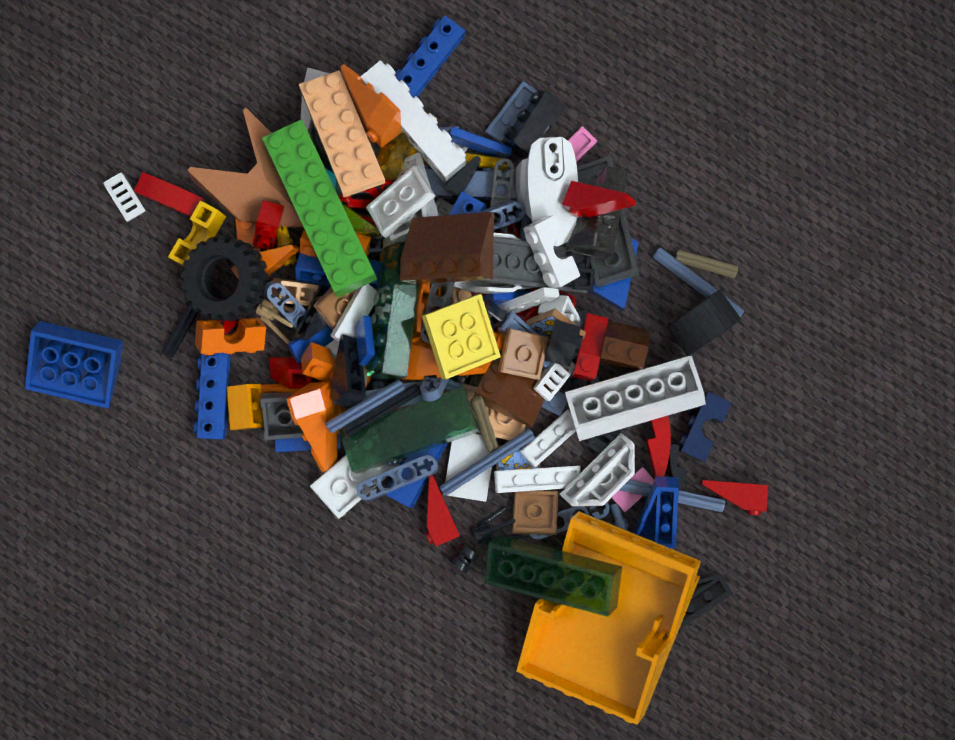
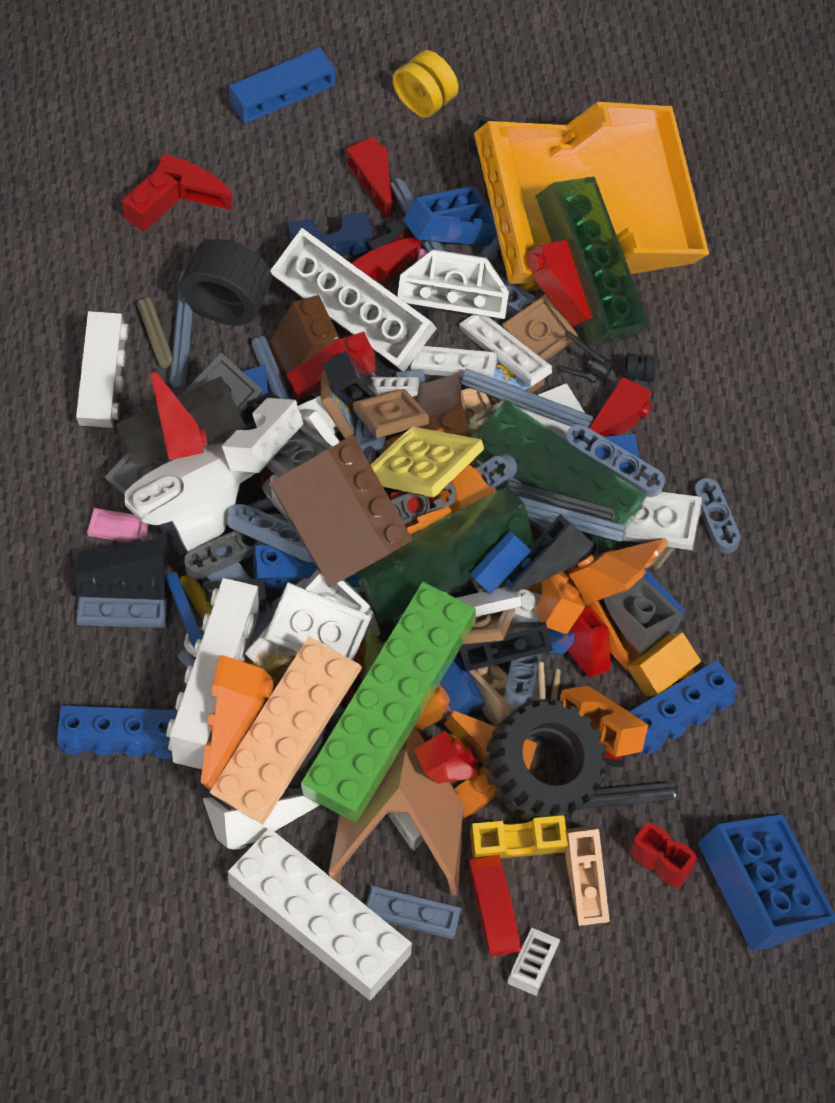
camera: 130 degrees left, 25 degrees down
none -> white wedge [76,311,128,428]
none -> red brick [122,168,179,232]
none -> red slope [158,154,233,210]
none -> white brick [228,828,412,1000]
none -> blue brick [229,48,335,124]
none -> sand blue axle [252,336,292,400]
none -> sand blue tile [366,886,462,939]
none -> yellow wheel [393,50,459,118]
none -> red slope [526,240,592,327]
none -> light nougat slope [565,826,609,926]
none -> red brick [630,822,697,888]
none -> sand blue beam [694,478,741,553]

